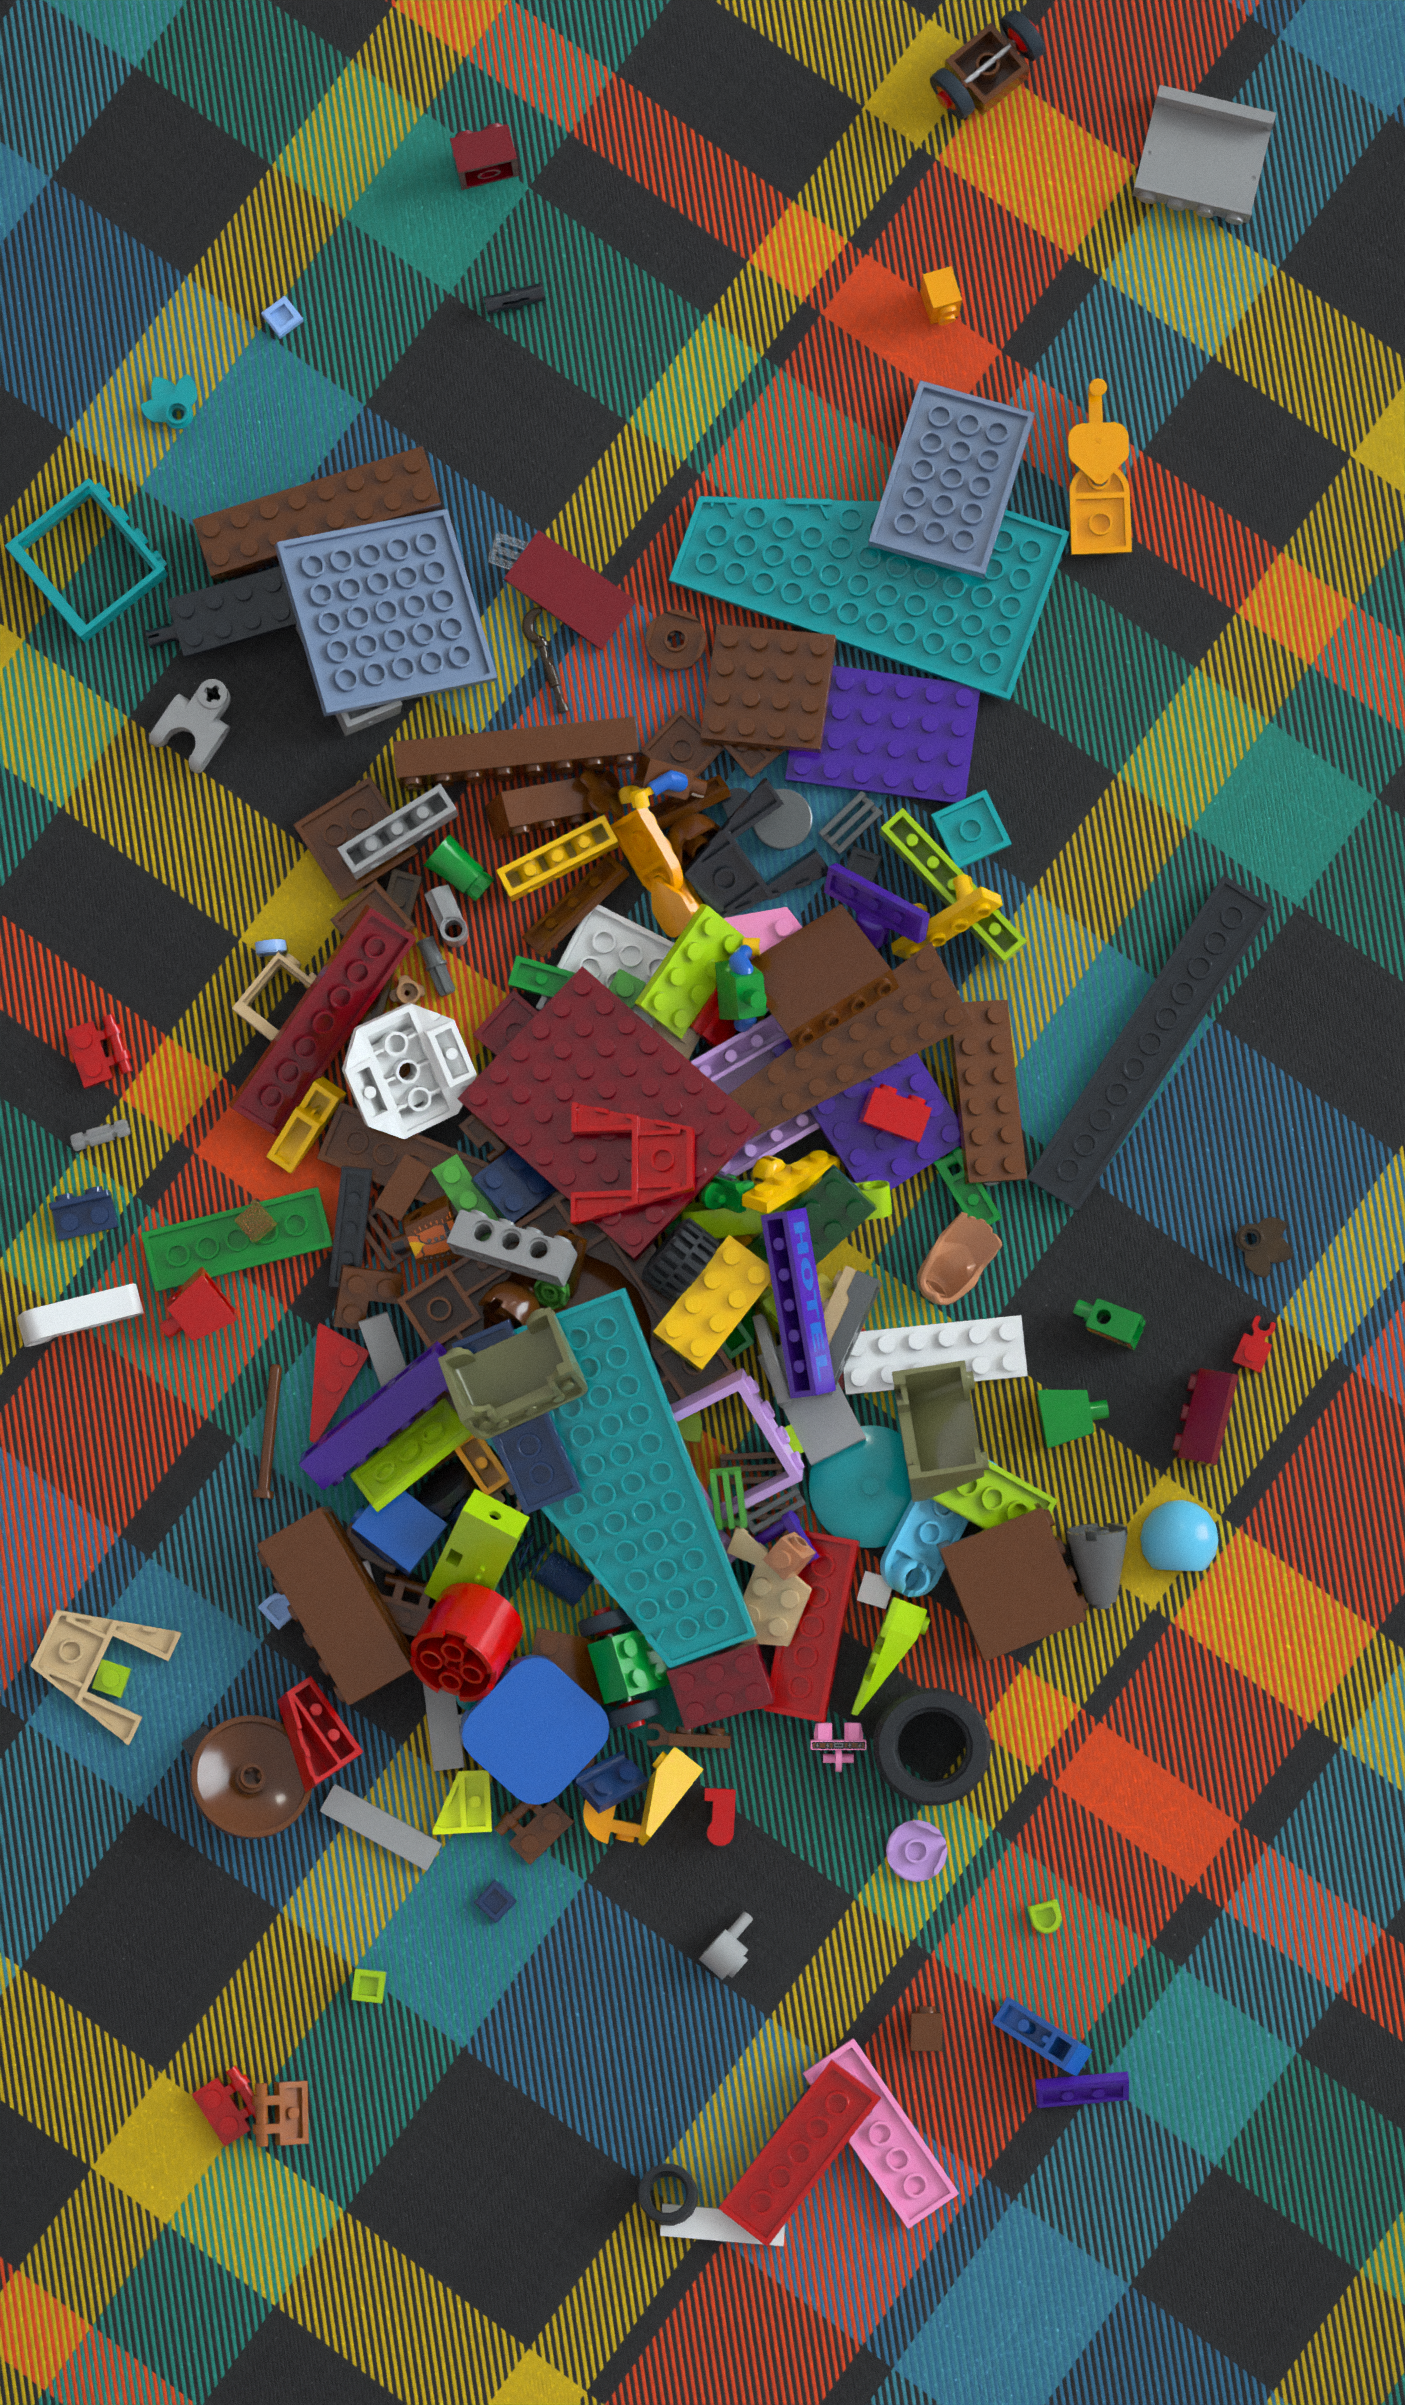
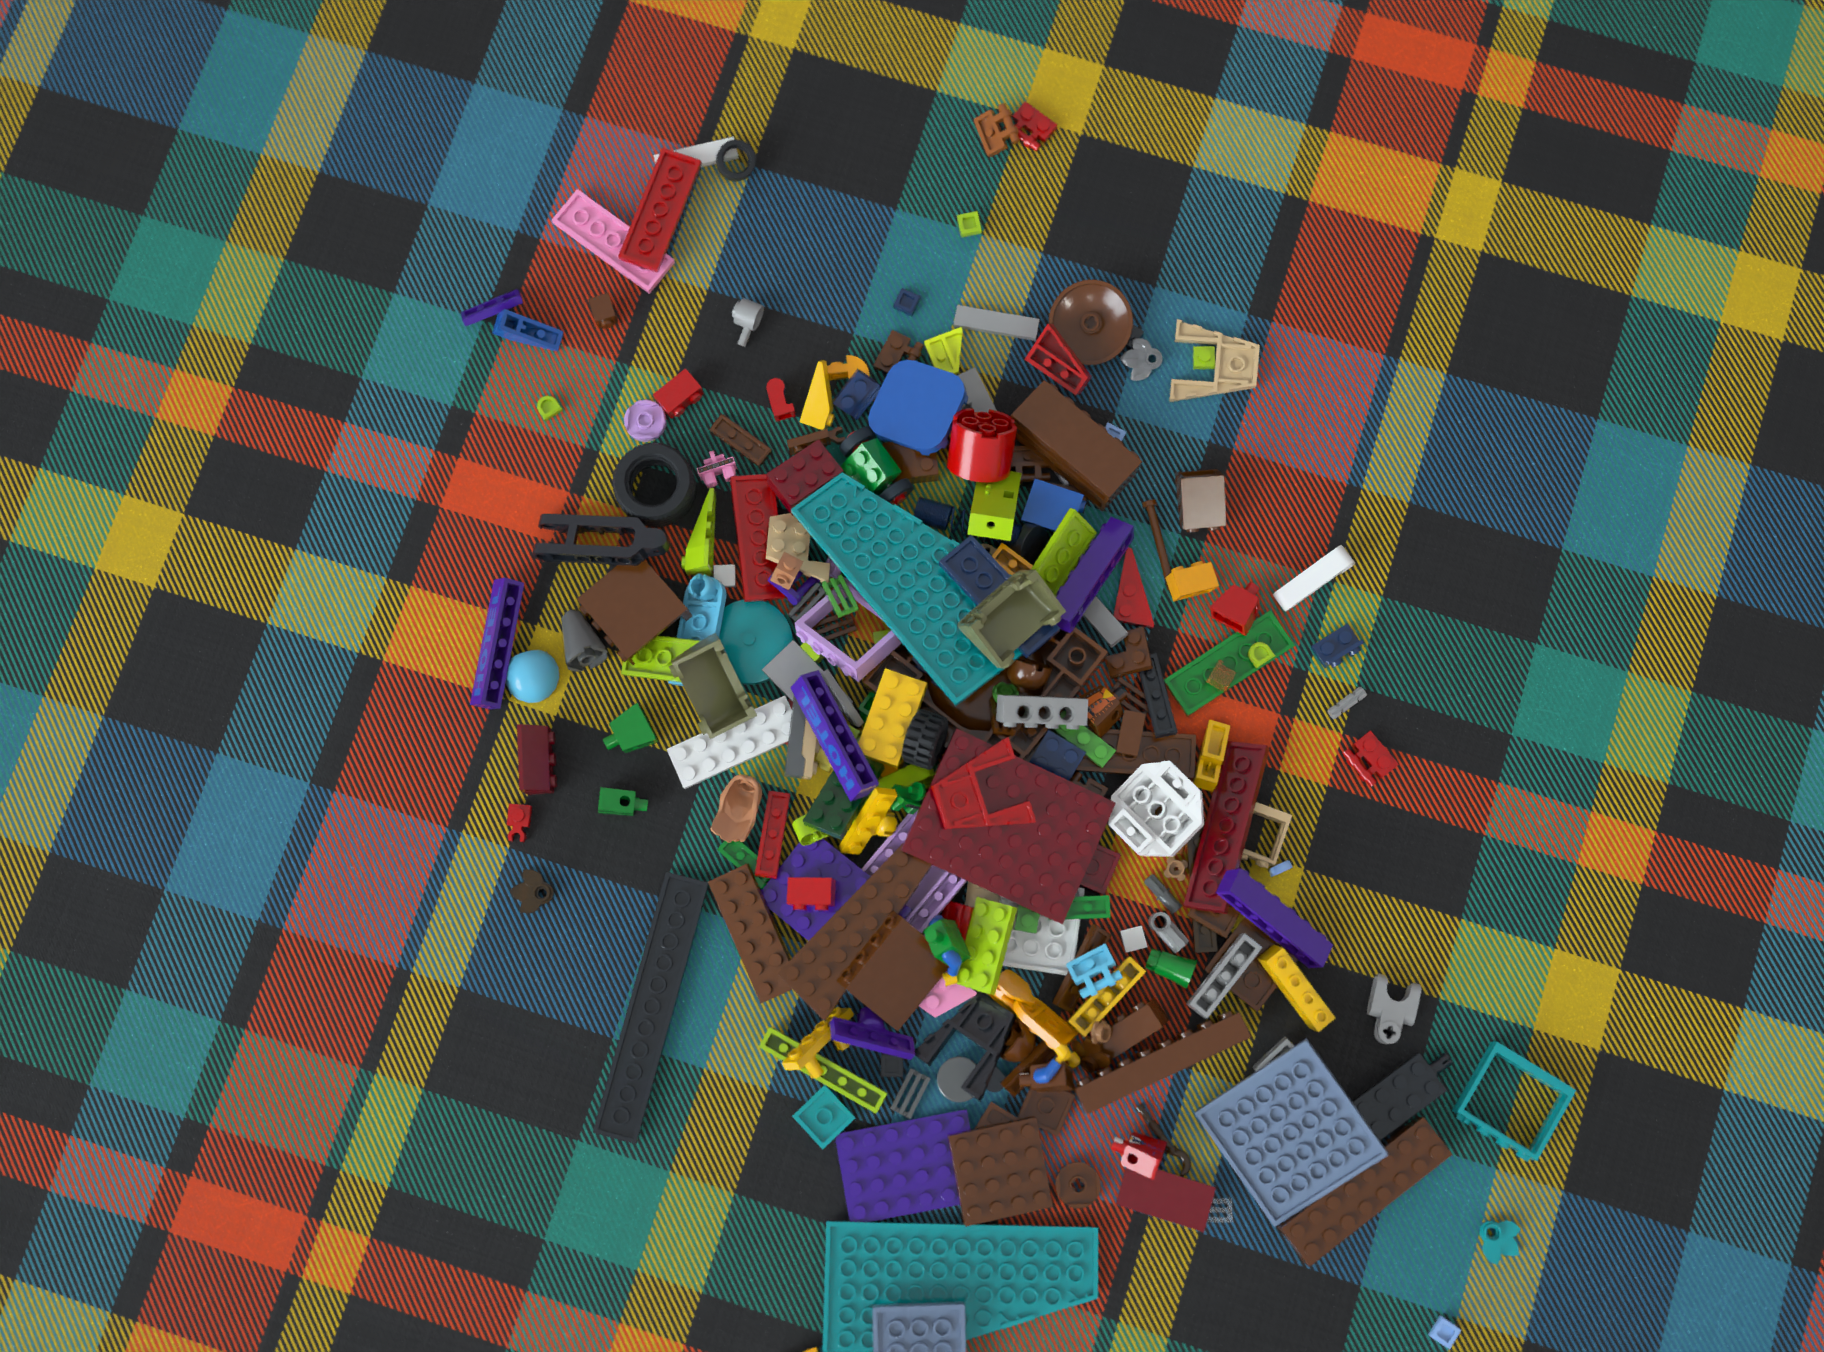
camera: 165 degrees right, 5 degrees down
none -> dark purple brick [470,578,524,709]
none -> black piece [532,514,670,566]
none -> red brick [653,368,704,419]
none -> reddish brown tile [709,413,772,468]
none -> red tile [755,791,791,879]
none -> medium azure plate [1066,944,1123,999]
none -> medium nougat plate [1091,1021,1111,1044]
none -> red torso [1111,1132,1167,1180]
none -> flat silver plate [1120,338,1163,381]
none -> white tile [1120,926,1147,953]
none -> light orange brick [1166,561,1219,602]
none -> slope [1175,469,1226,532]
none -> dark purple brick [1216,868,1333,968]
none -> lime tile [1248,642,1275,669]
none -> yellow brick [1257,945,1335,1032]

